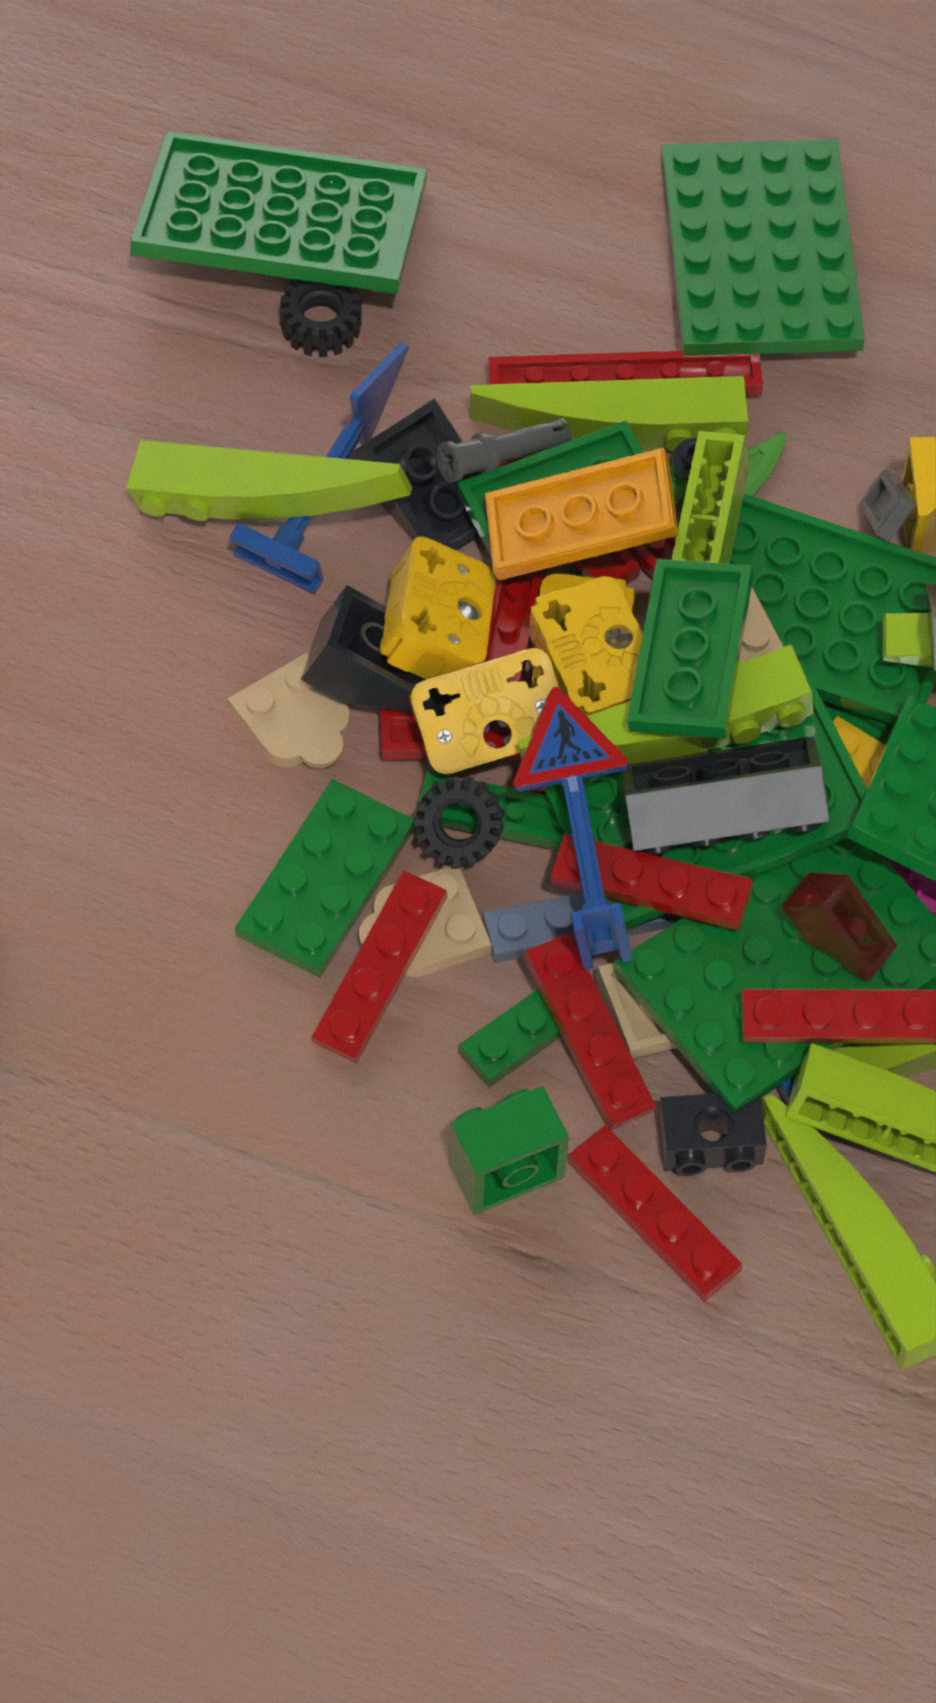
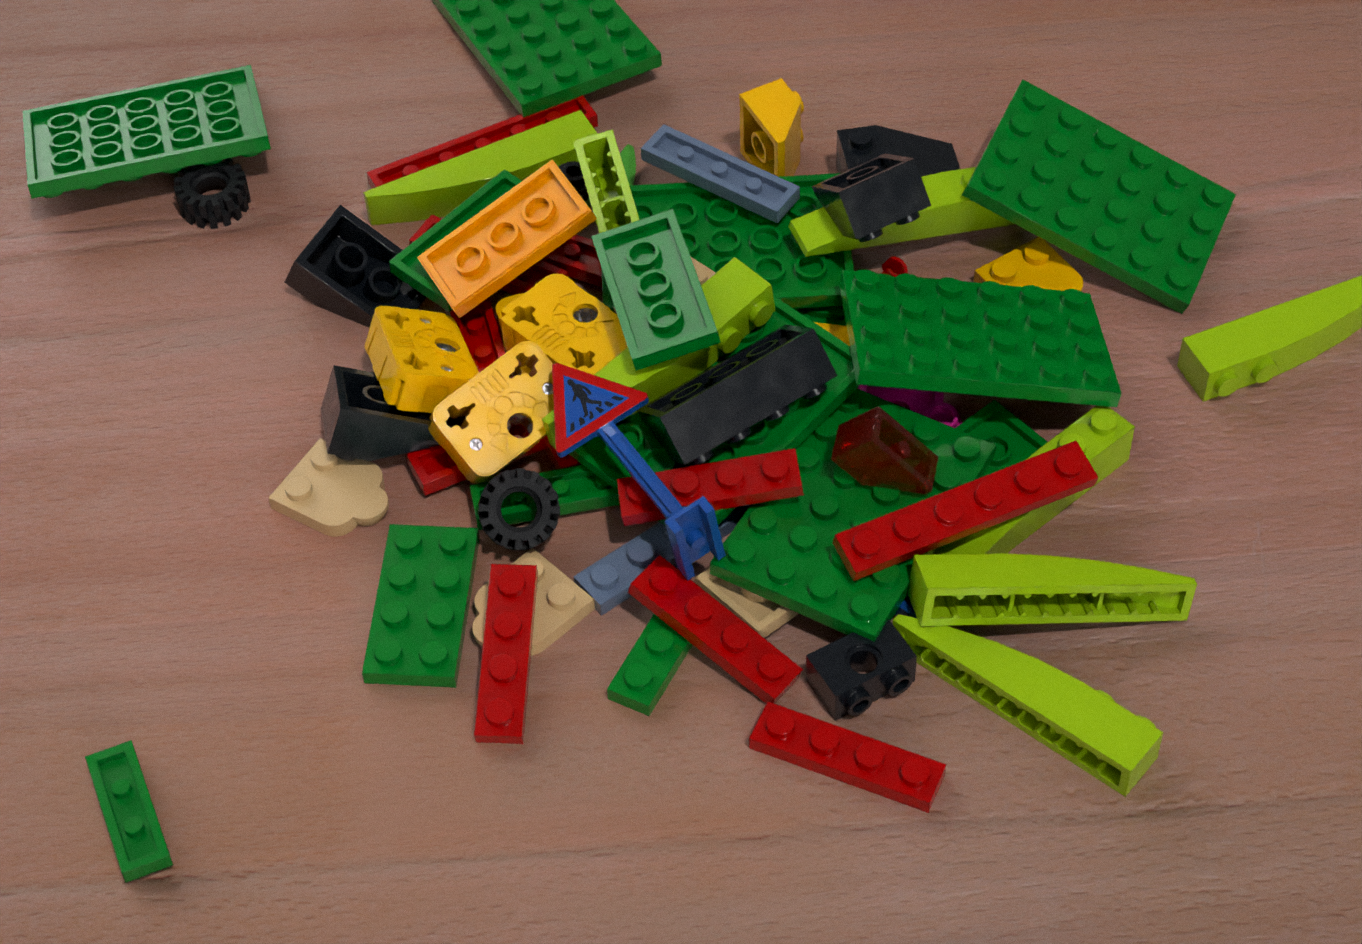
camera: 20 degrees left, 10 degrees down
lime slope [126,440,412,521] -> none
blue piece [229,342,409,595] -> none
dark grey pin [436,418,572,483] -> none
green brick [449,1086,569,1215] -> none
dark grey tile [860,468,916,543] -> none
none -> sand blue plate [641,124,800,223]

